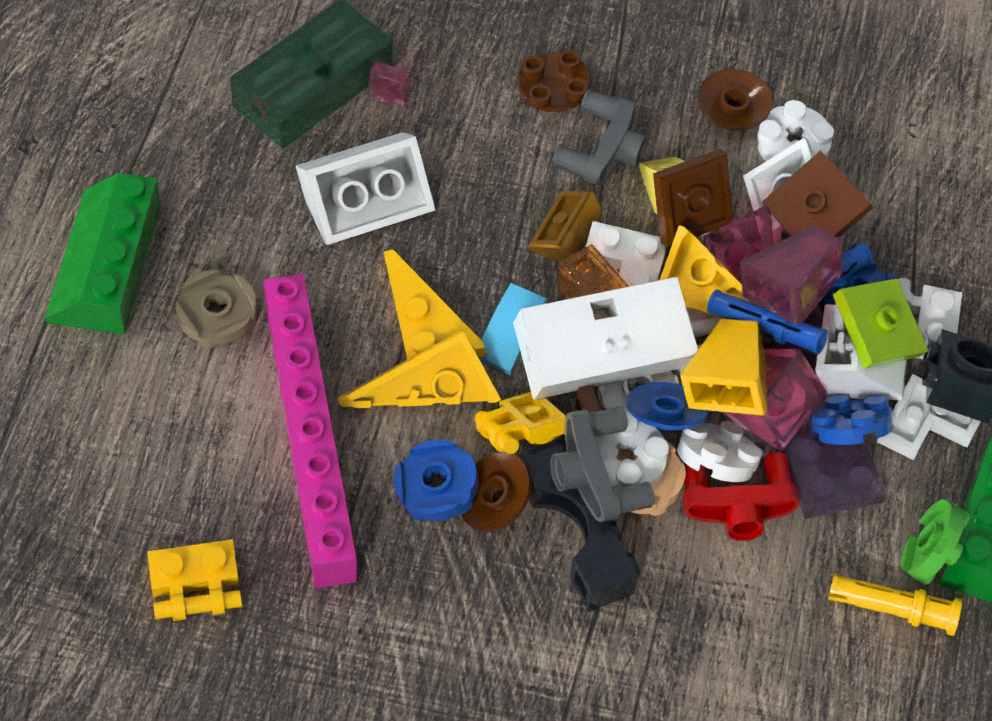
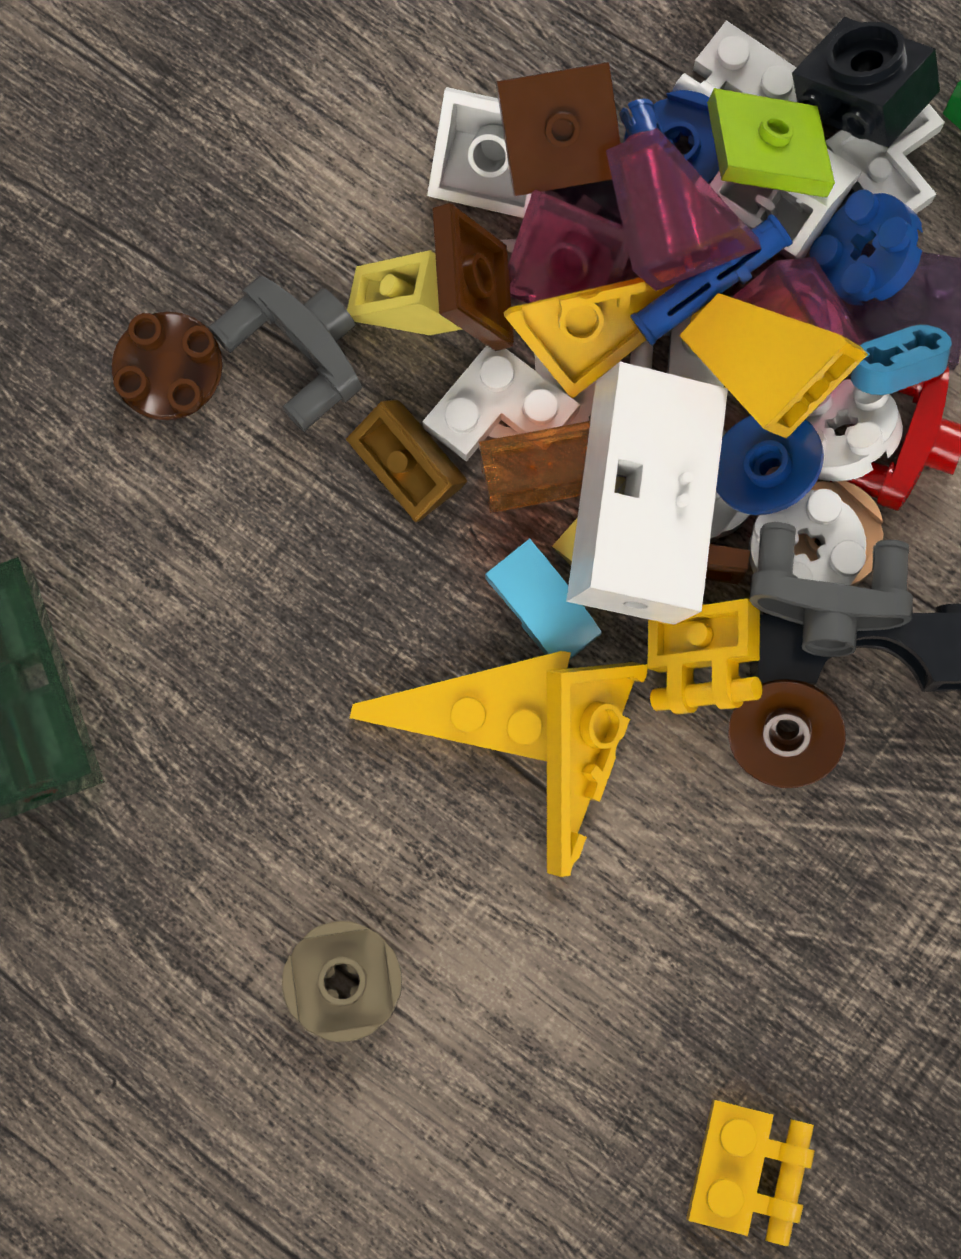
camera: 60 degrees left, 20 degrees up
green slope [45,173,161,335] -> none
dark pink brick [263,274,357,588] -> none
white slope [296,132,435,245] -> none
clear pink plate [370,61,410,107] -> none
blue plate [394,439,479,521] -> none
reddish brown dish [698,69,773,131] -> none
white plate [757,100,834,161] -> none
none -> dark azure beam [850,325,952,395]

